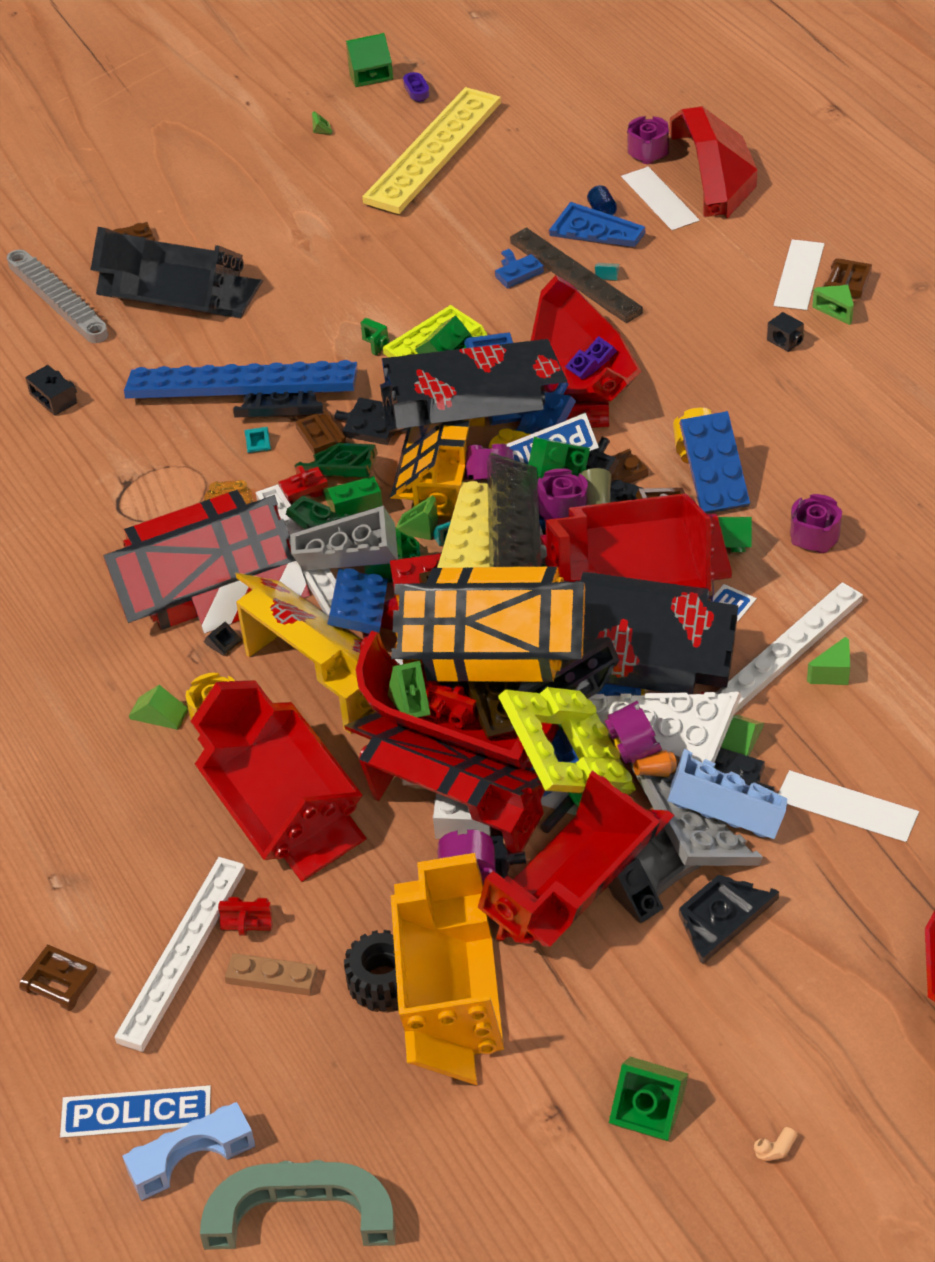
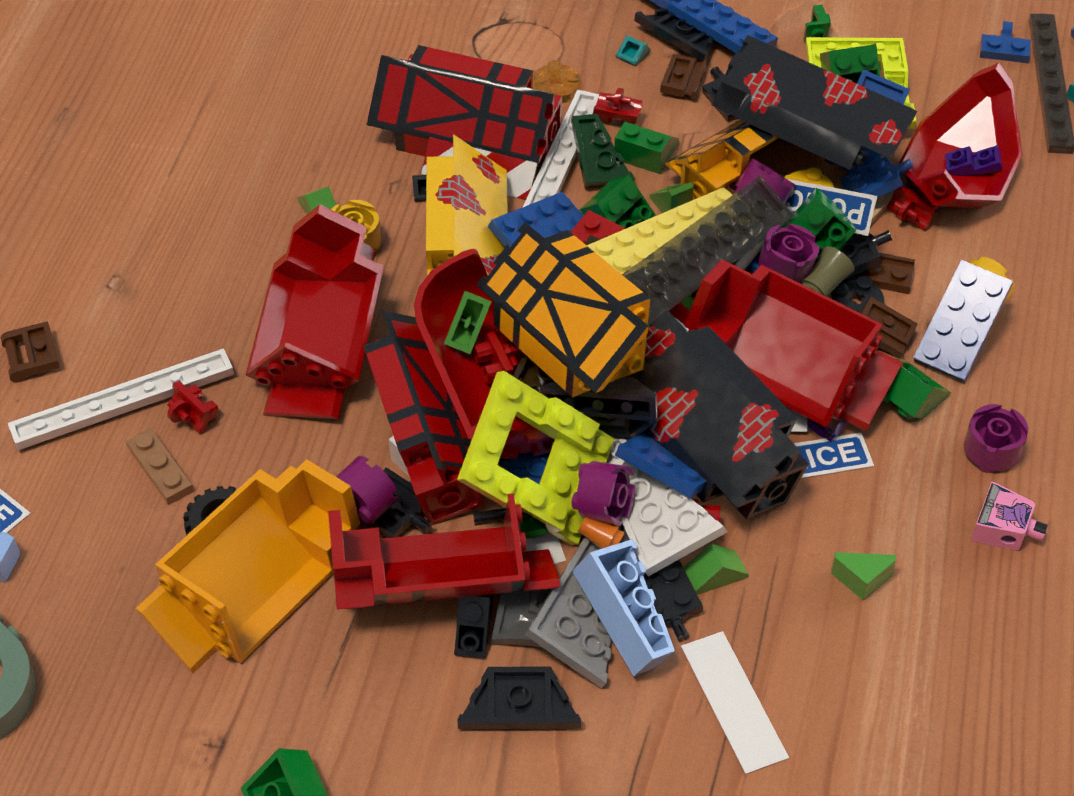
camera: 40 degrees right, 5 degrees up
light grey wedge [290,506,398,570] -> none
dark green wing [294,443,378,478] -> none
white plate [716,582,863,714] -> none
none -> blue wing [615,432,706,498]
none -> bright pink torso [971,482,1048,550]

